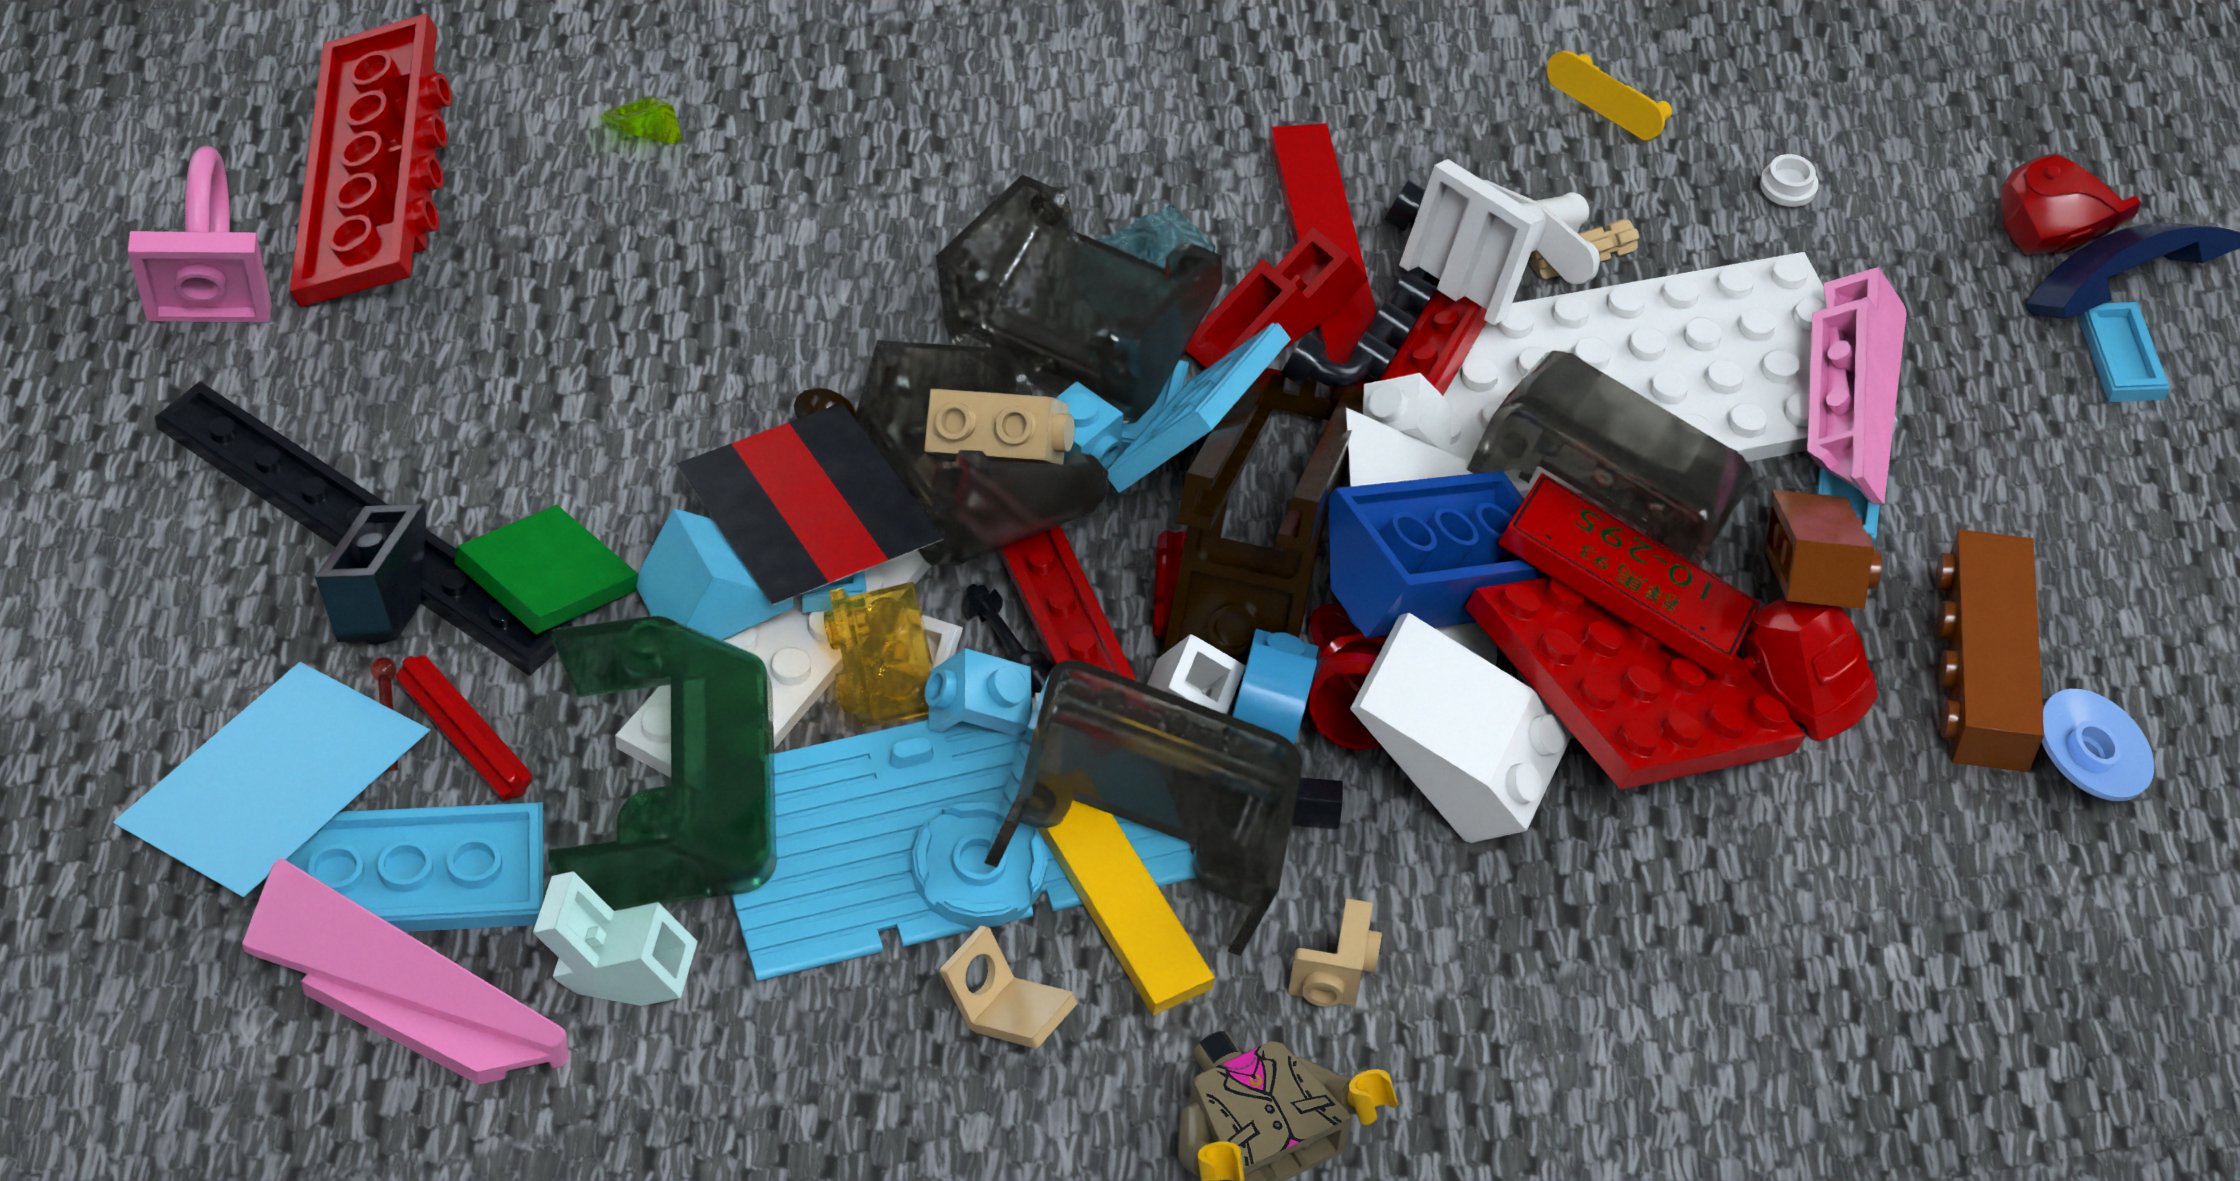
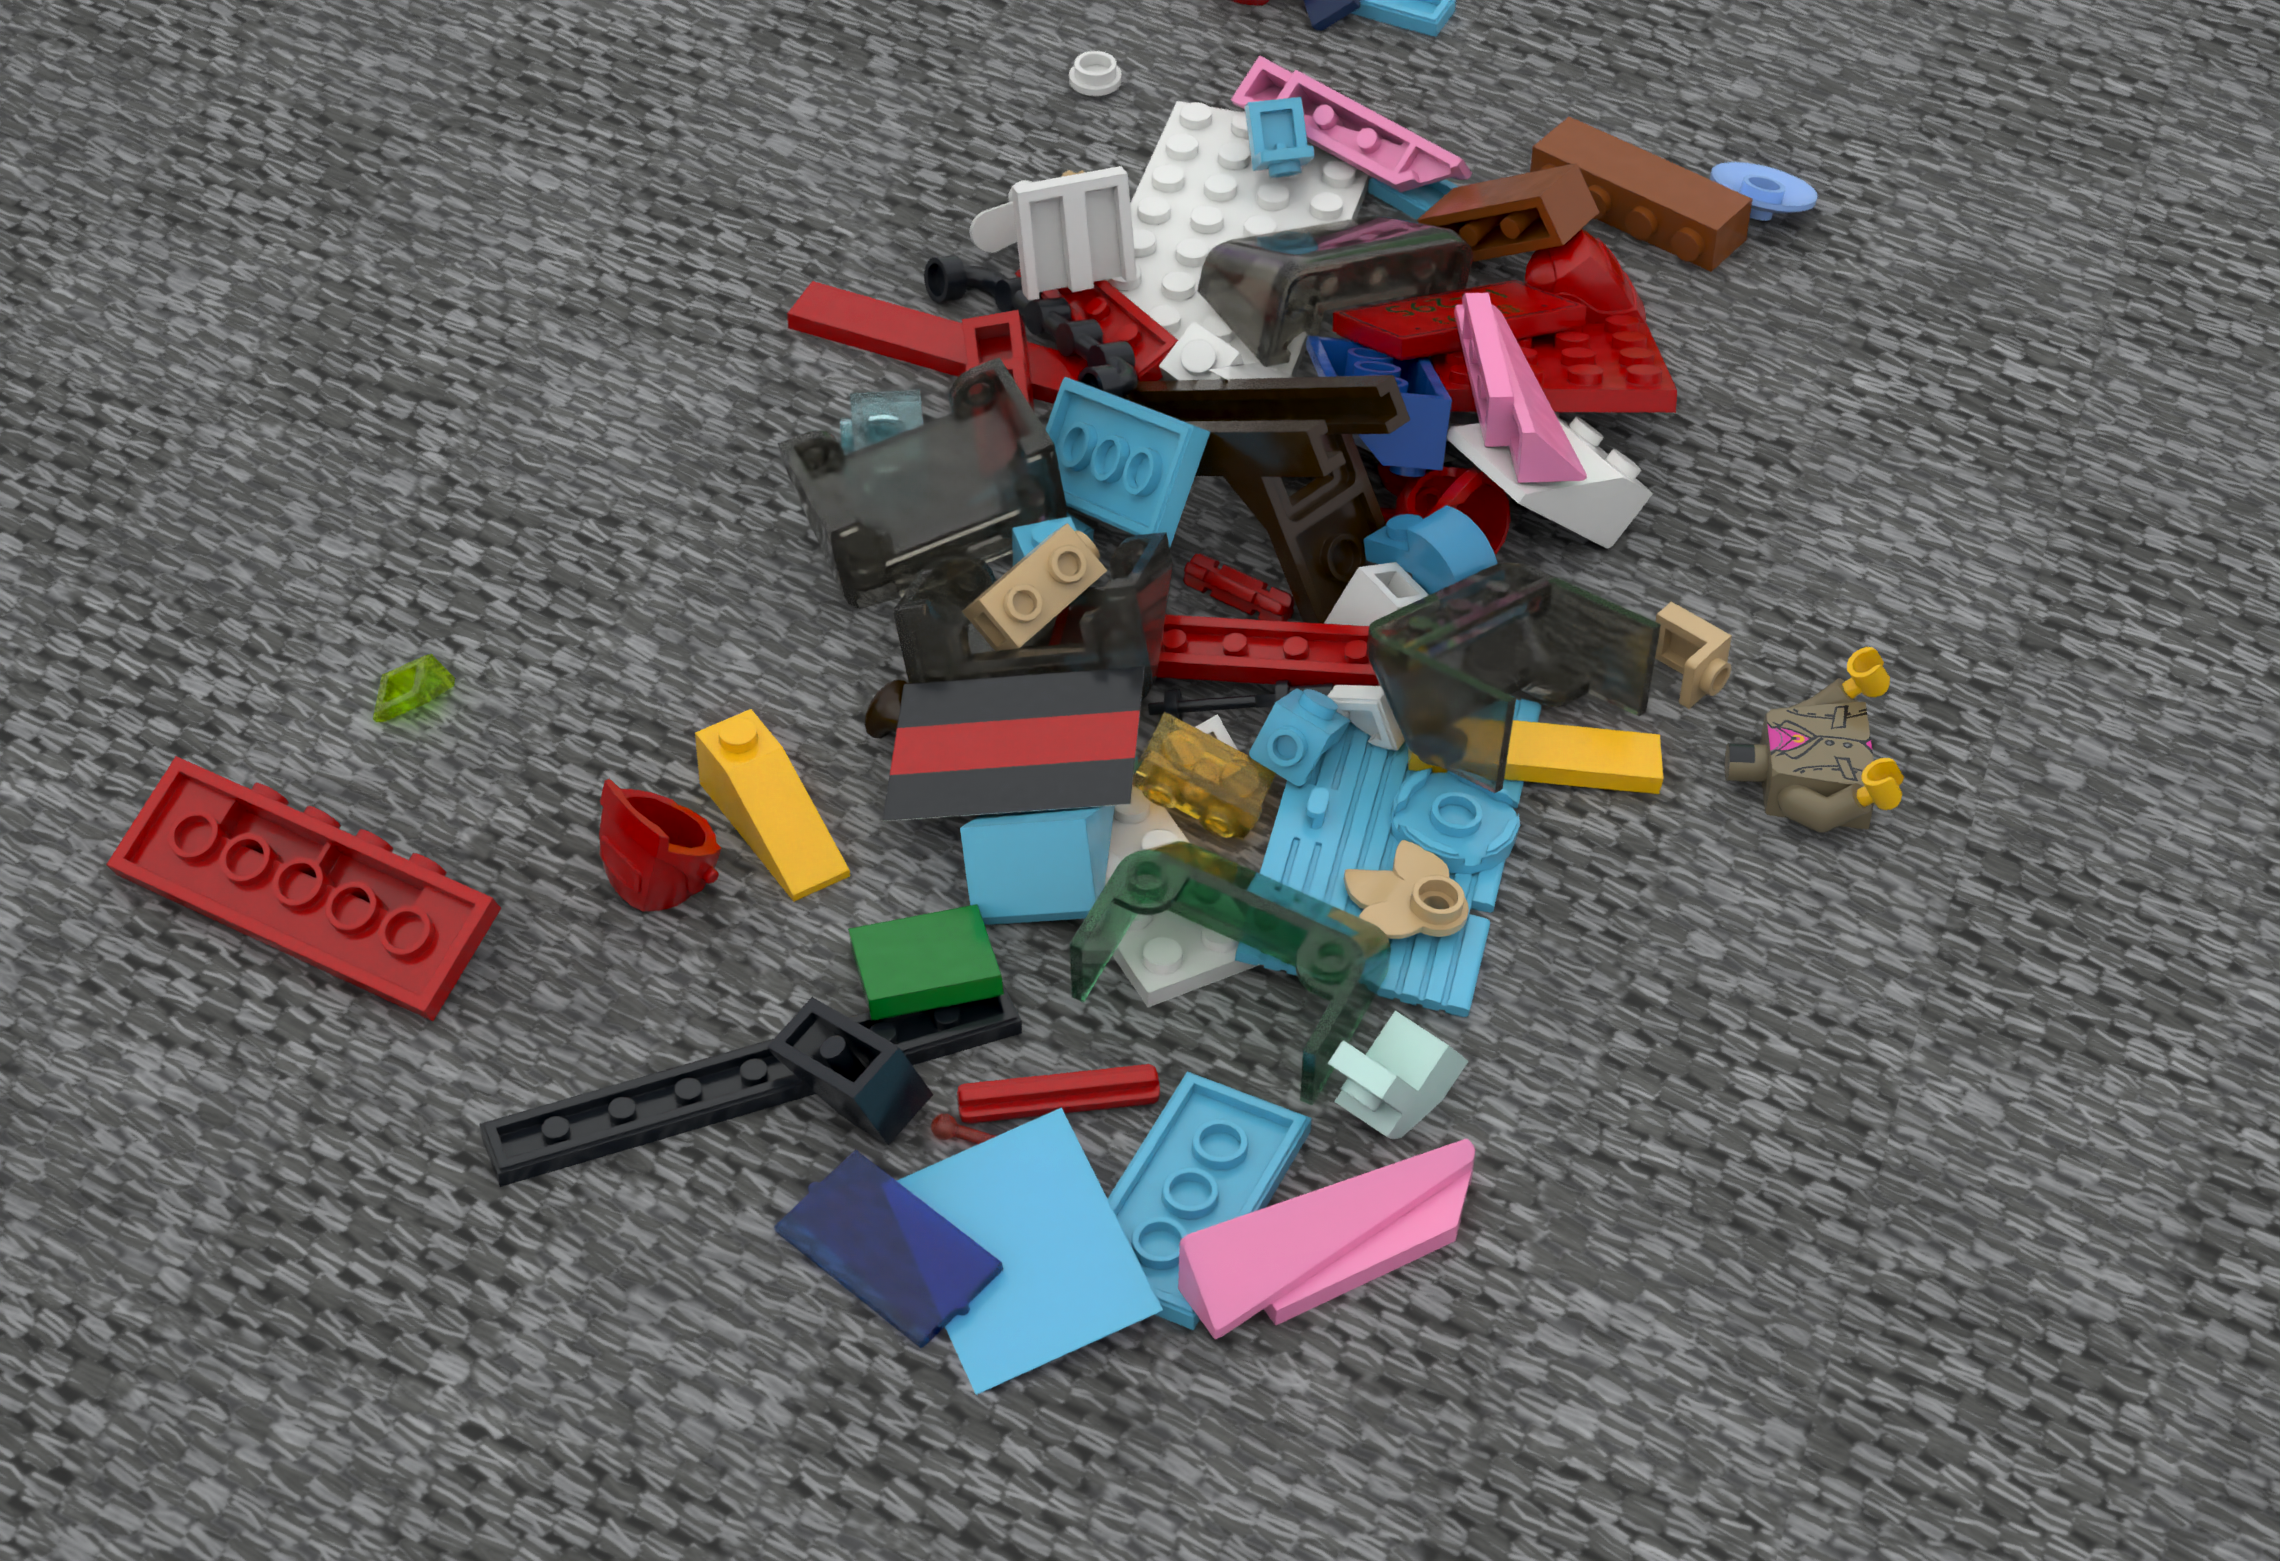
camera: 55 degrees left, 5 degrees down
bright pink tile [128,146,272,322] -> none
tan bracket [940,926,1077,1048] -> none
yellow piece [1547,51,1672,141] -> none
none -> red helmet [599,778,721,912]
none -> yellow slope [695,709,850,902]
none -> clear blue piece [774,1150,1004,1348]
none -> medium azure bracket [1245,97,1315,178]
none -> tan plate [1343,840,1469,939]
none -> bright pink wedge [1454,293,1587,483]

